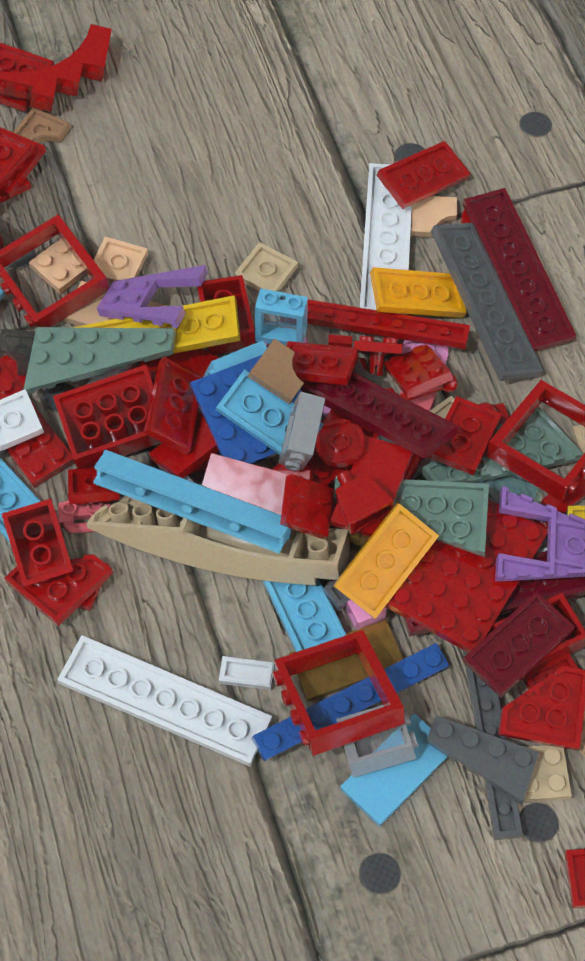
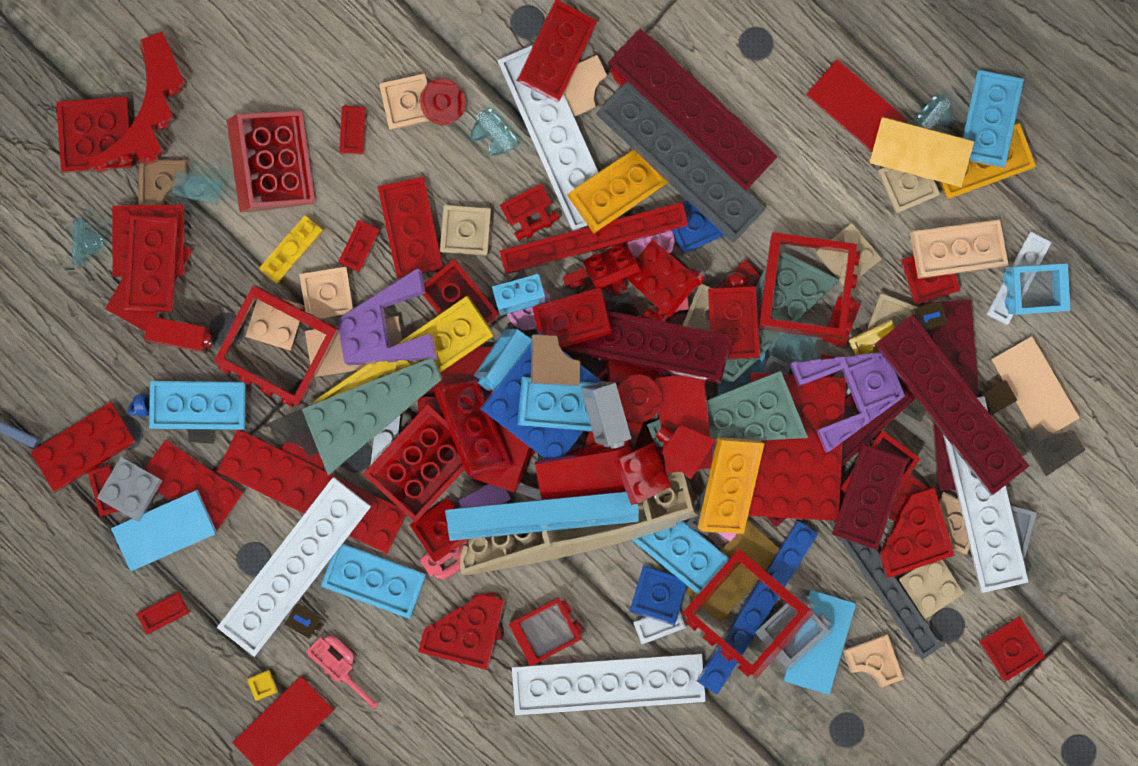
camera: 30 degrees left, 25 degrees up
red slope [1,498,74,587] -> none
dark grey wing [426,715,539,805] -> none
none -> clear light blue tile [171,171,223,205]
none -> red slope [227,111,315,213]
none -> yellow plate [259,215,323,284]
none -> red plate [338,220,380,273]
none -> red tile [339,106,366,155]
none -> red plate [377,177,443,279]
none -> light nougat plate [379,74,431,130]
none -> red tile [419,78,466,126]
none -> clear light blue tile [471,108,520,156]
none -> red plate [499,183,560,241]
none -> window [509,597,583,666]
none -> blue tile [629,566,687,626]
none -> blue tile [672,200,725,255]
none -> light nougat tile [843,634,904,687]

